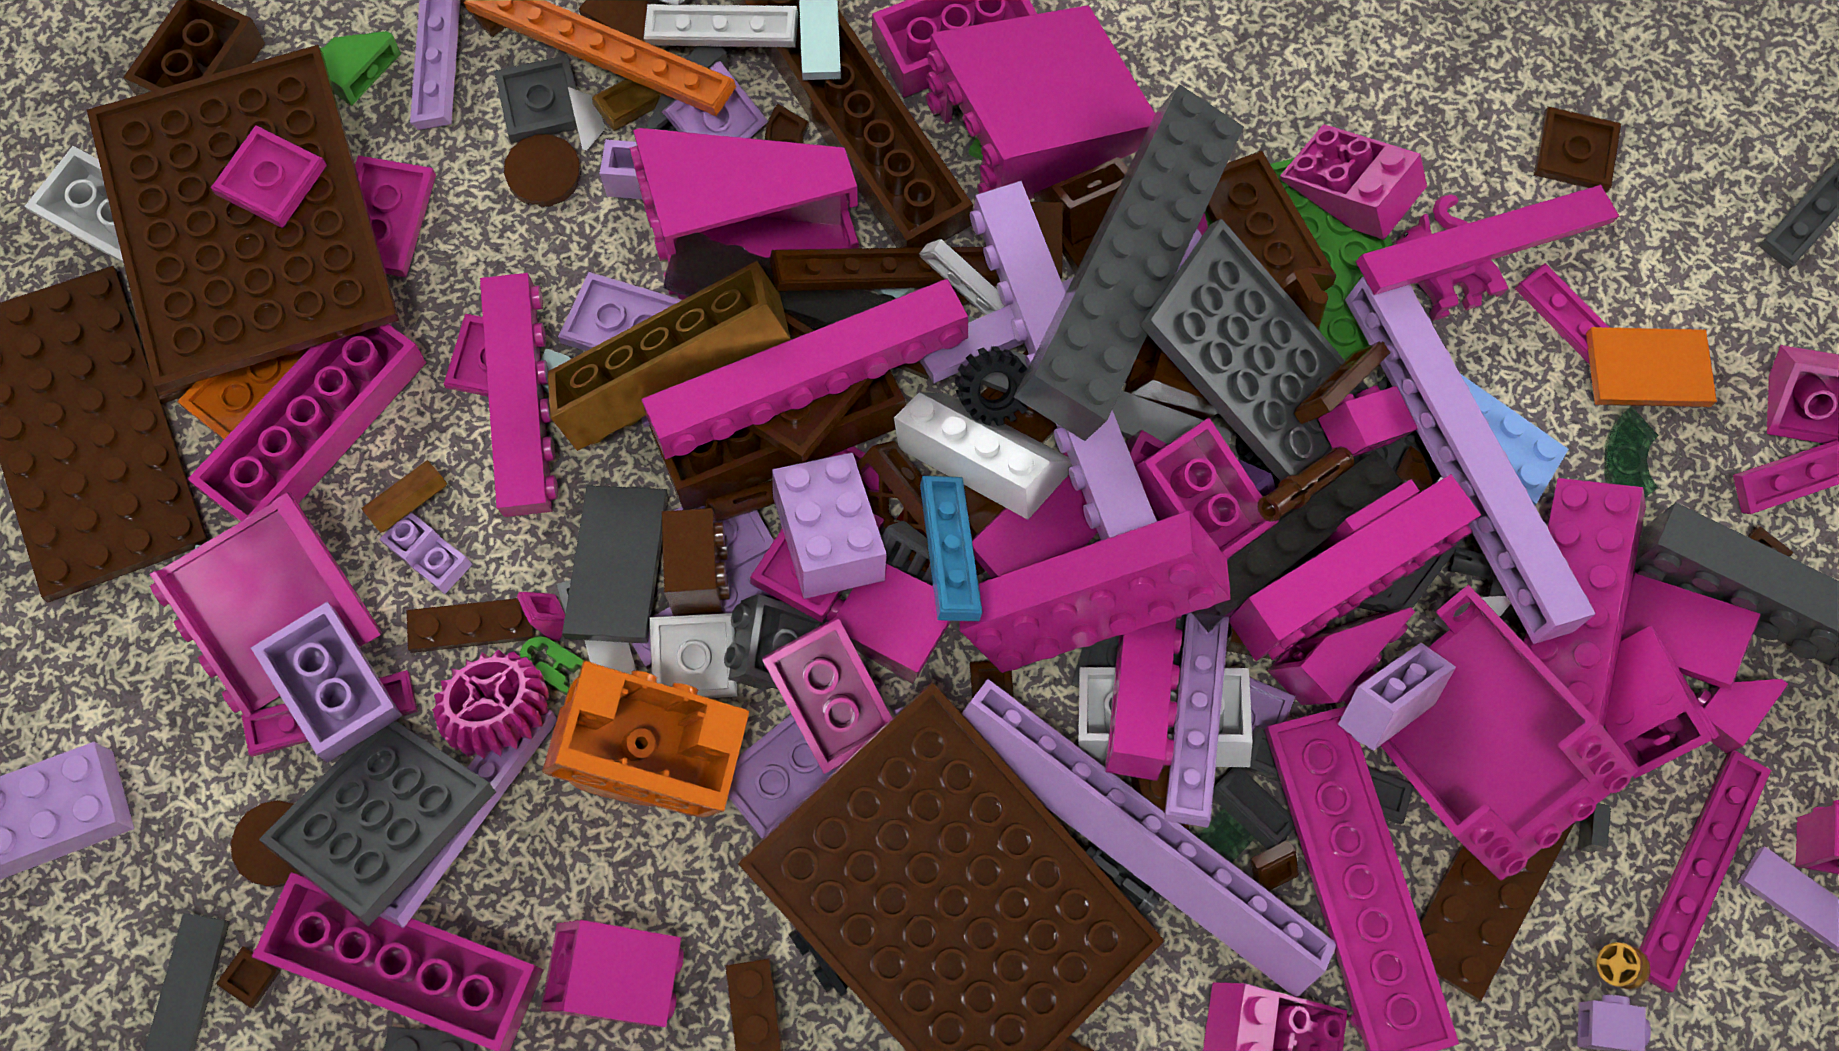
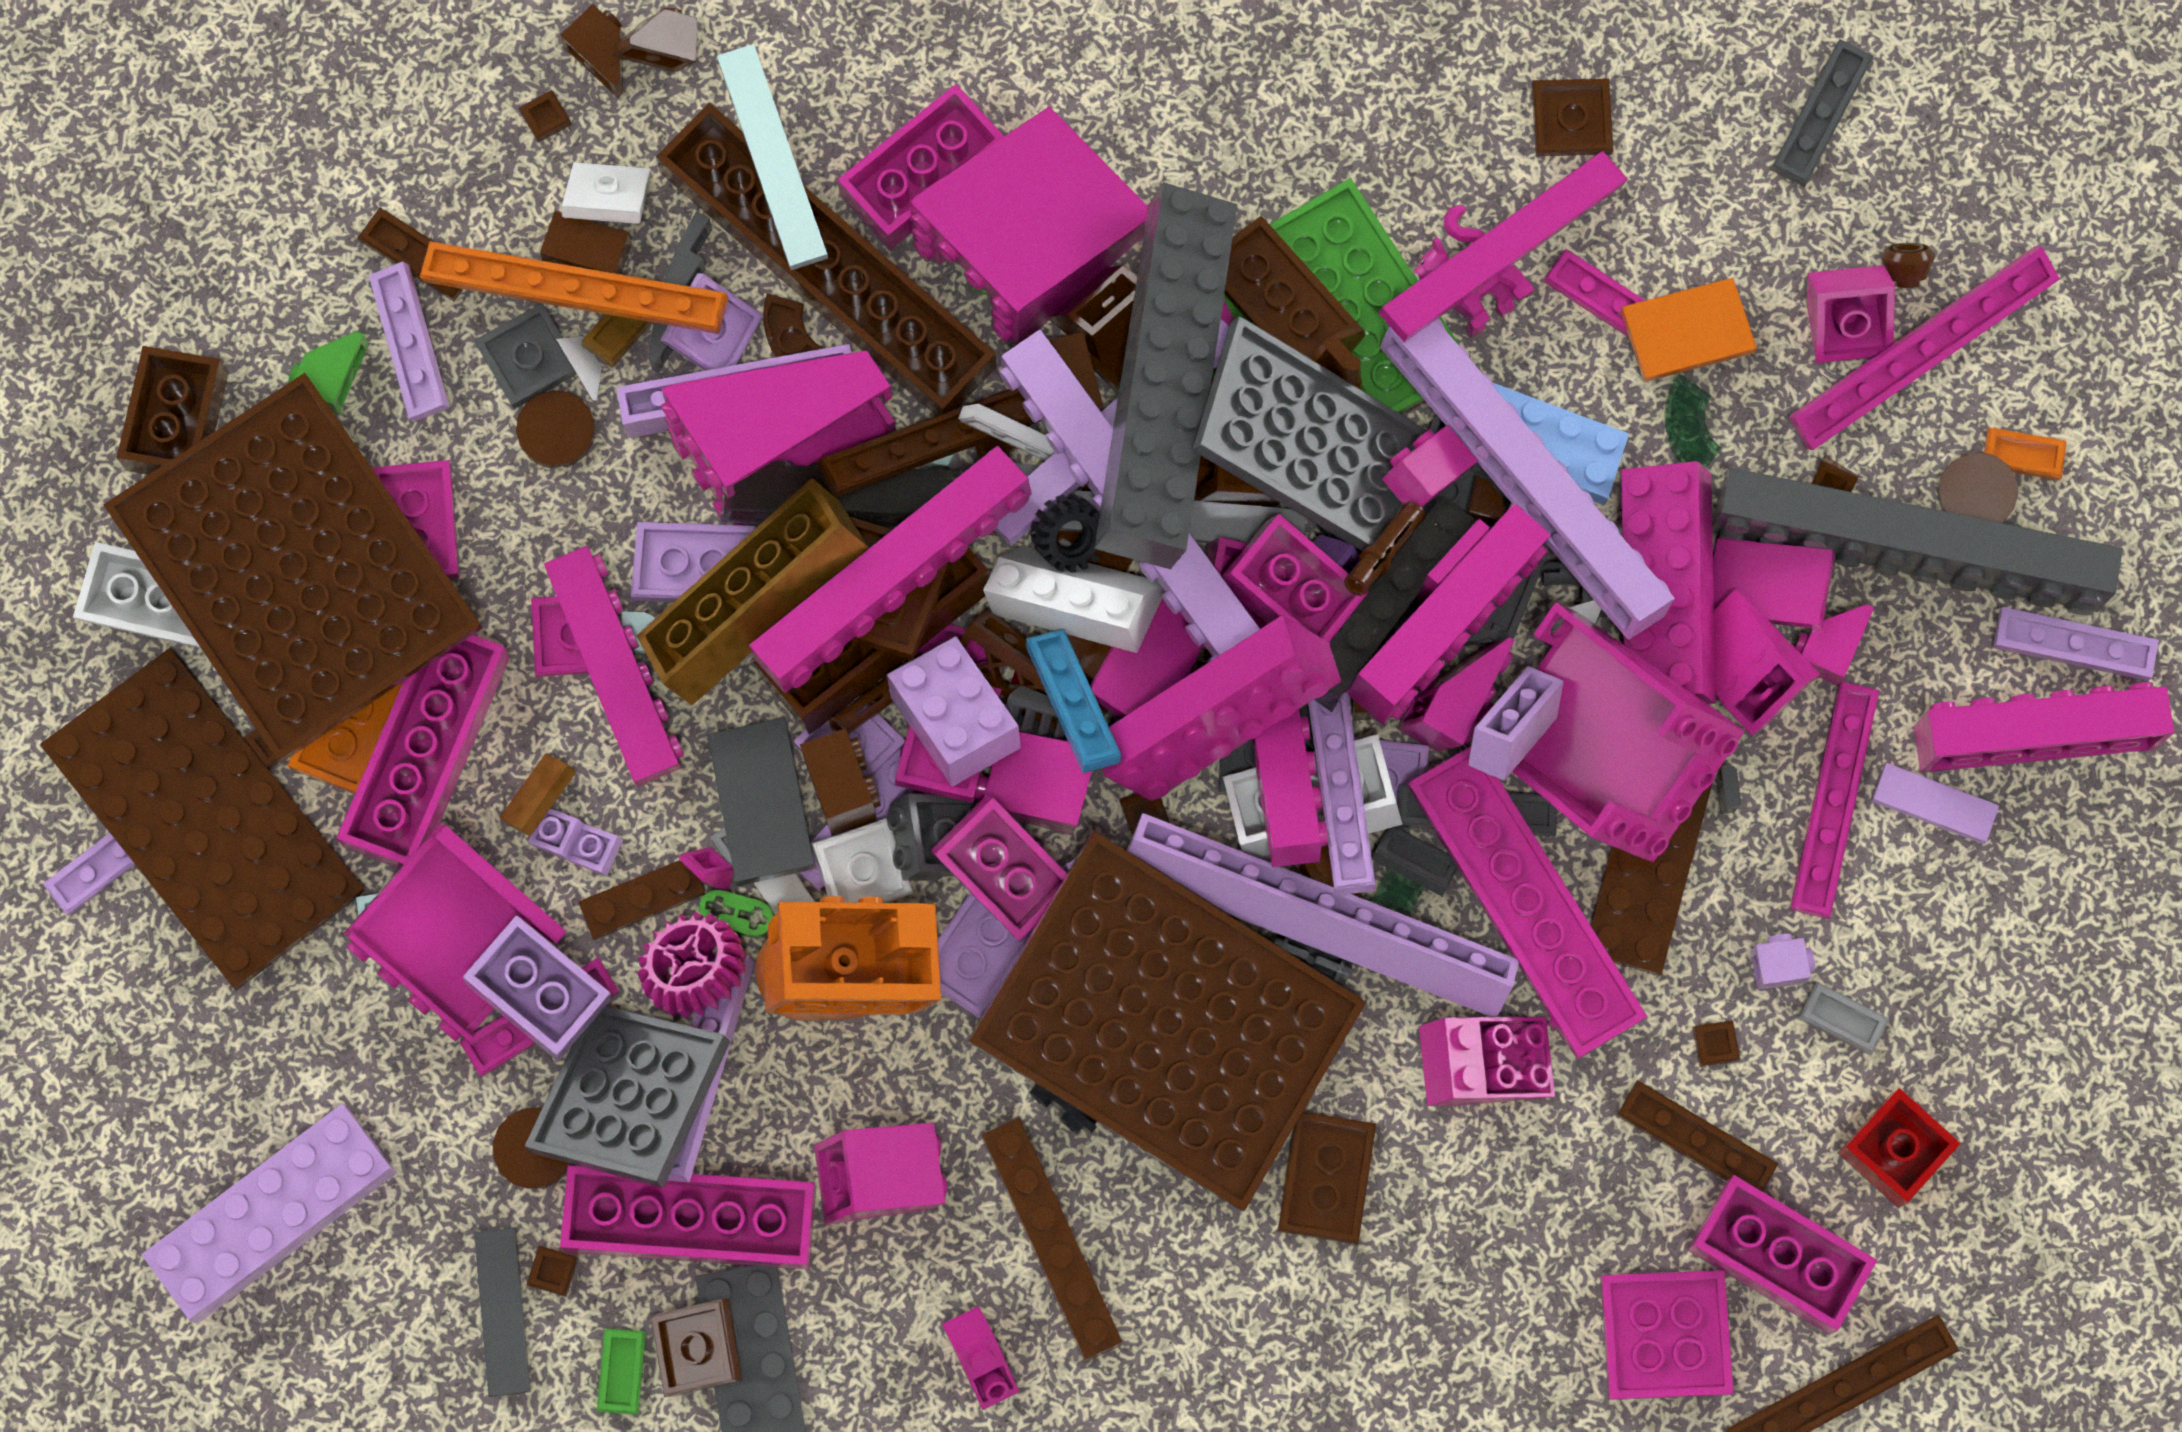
camera: 15 degrees left, 5 degrees up
dark pink tile [211,125,327,228] -> none
white tile [644,4,799,47] -> none
reddish brown tile [1250,840,1299,891] -> none
dark pink slope [1280,124,1427,240] -> none
reddish brown tile [1294,341,1391,425] -> none
pearl gold wheel [1596,942,1651,989] -> none

